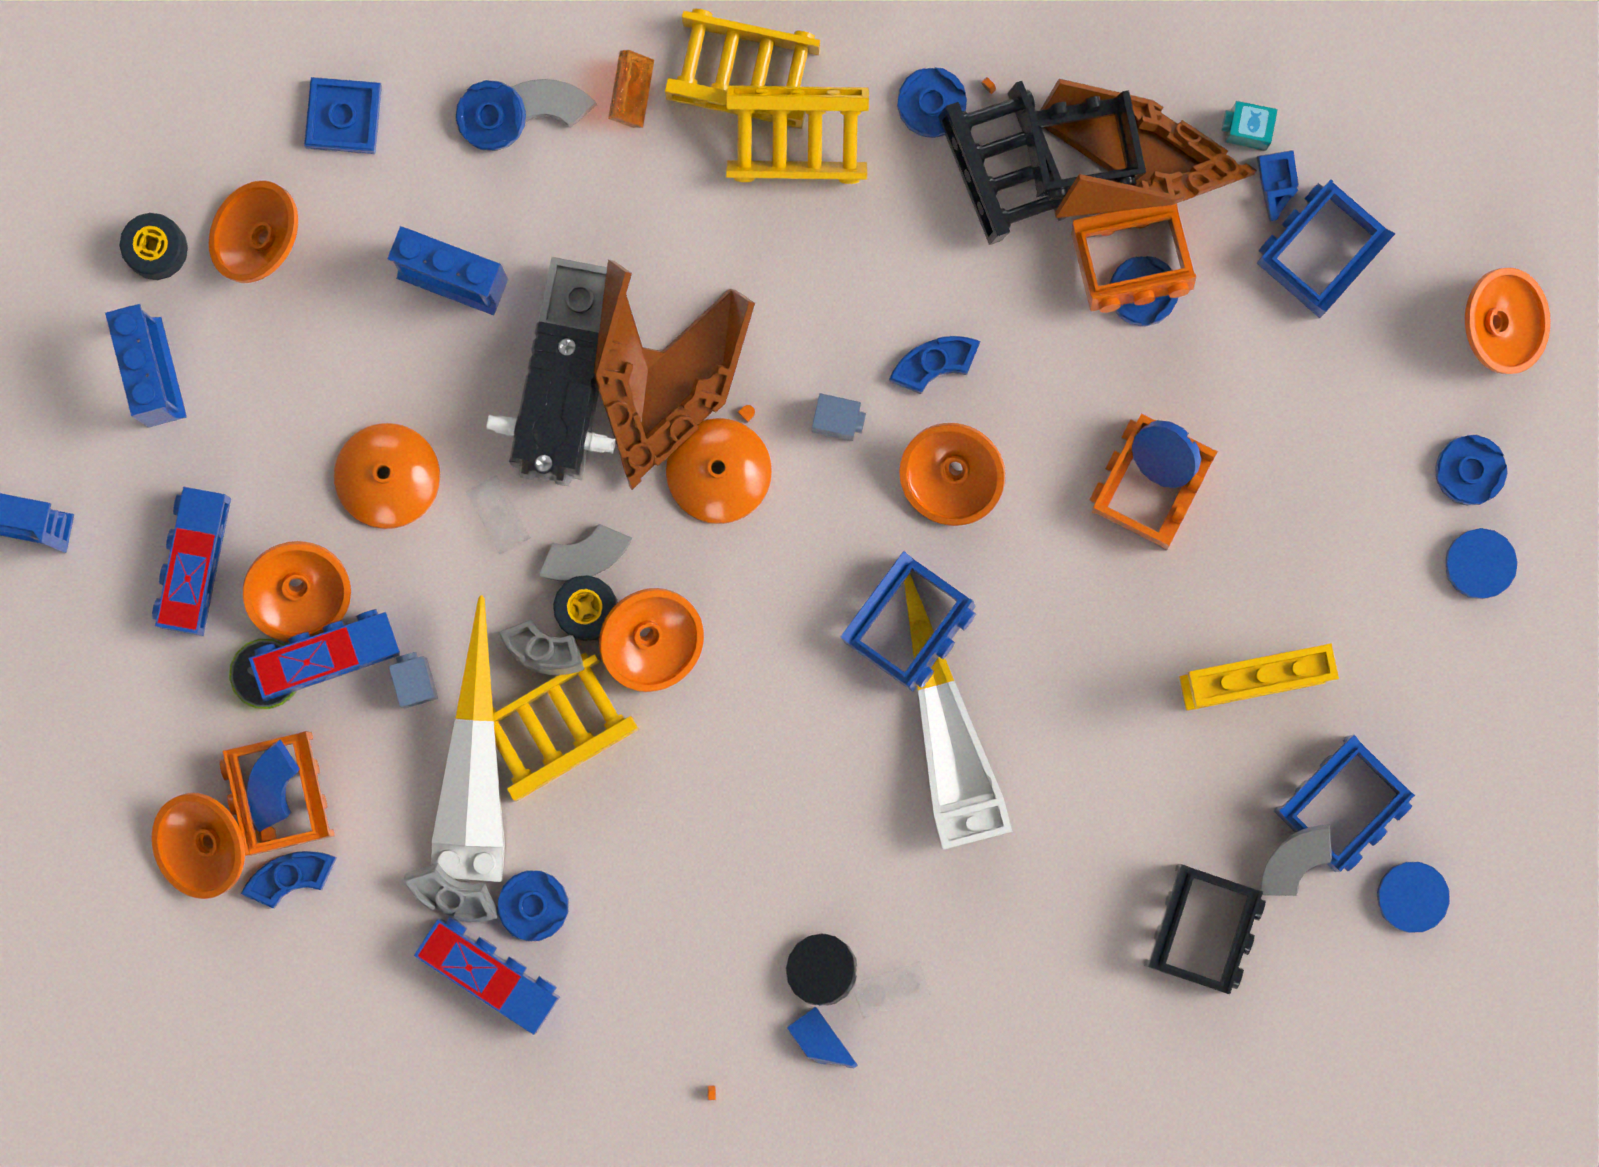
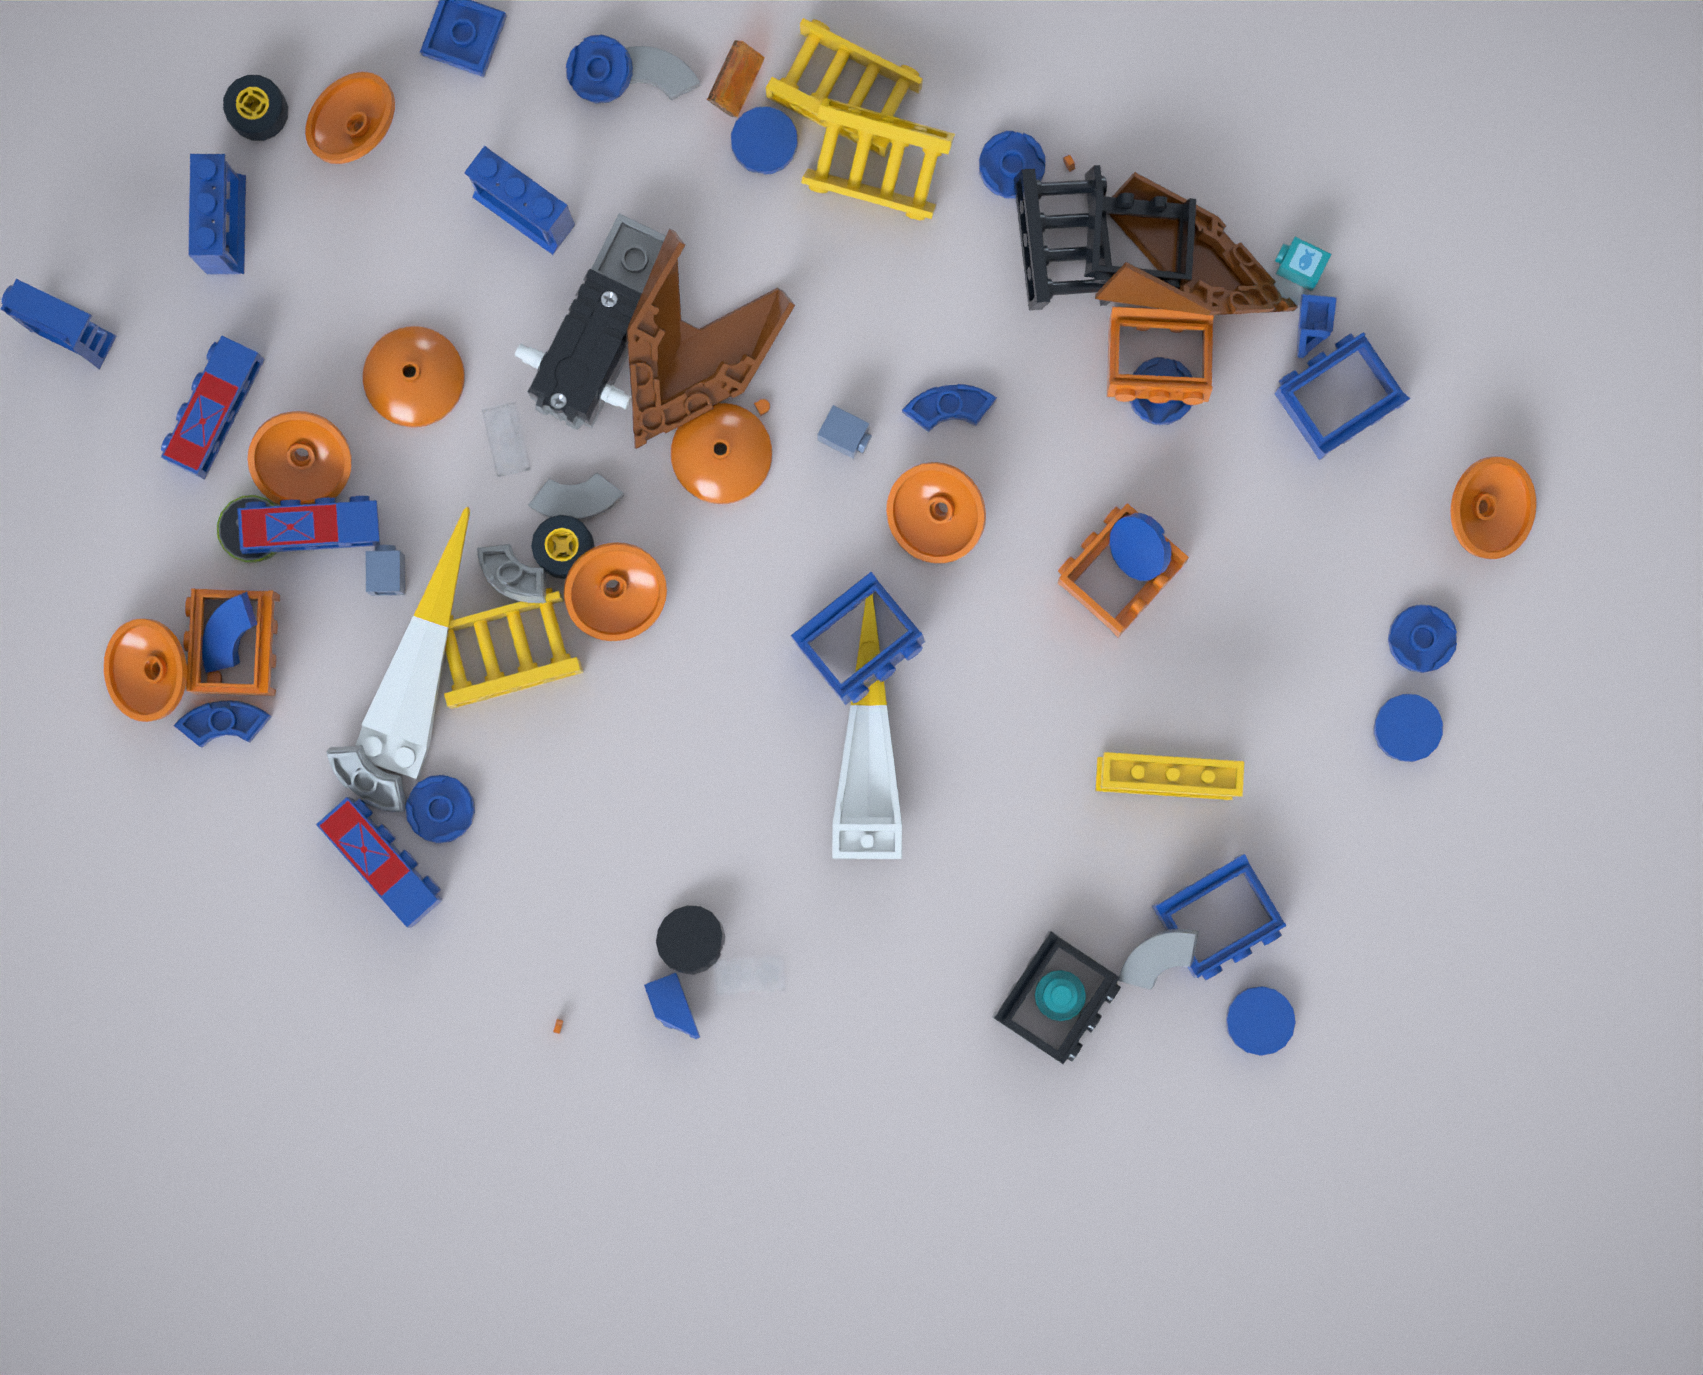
camera: 15 degrees right, 0 degrees up
none -> blue tile [731,107,797,174]
none -> teal plate [1034,970,1086,1021]

